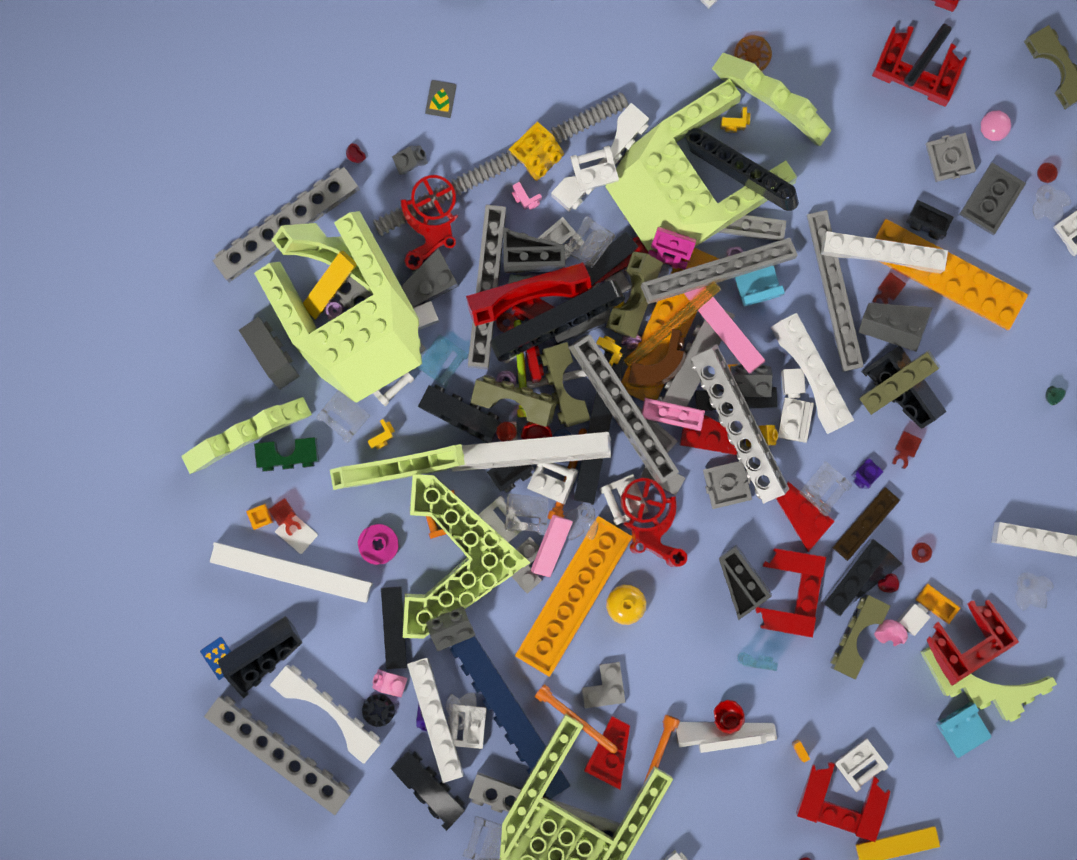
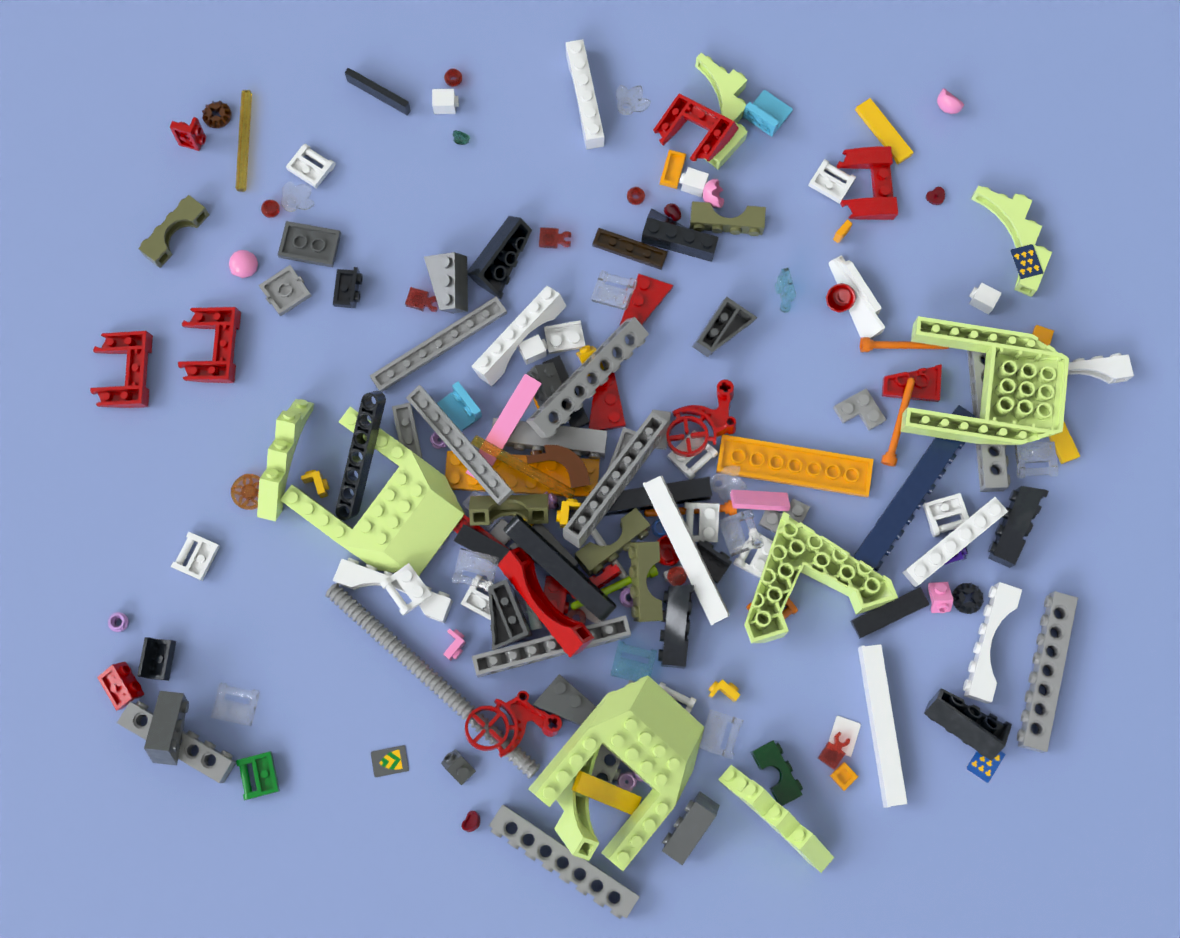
camera: 115 degrees left, 10 degrees down
yellowish green arch [330,444,465,490] -> none
dark pink plate [358,524,399,565] -> none
white brick [413,301,439,330] -> none
dark grey bracket [426,607,476,651] -> none
clear plate [446,693,486,730] -> none
yellow bracket [508,121,564,181] -> none
yellow cylinder [606,584,646,625] -> none
bright pink tile [642,398,705,431] -> none
dark pink plate [648,227,696,270] -> none
light grey plate [703,461,752,509] -> none
red wedge [755,548,826,638] -> none
white arch [821,231,948,274] -> none
dark purple bracket [851,458,884,489] -> none
olive arch [859,350,941,415] -> none
light orange plate [874,219,1028,331] -> none
black axle [904,24,952,87] -> none

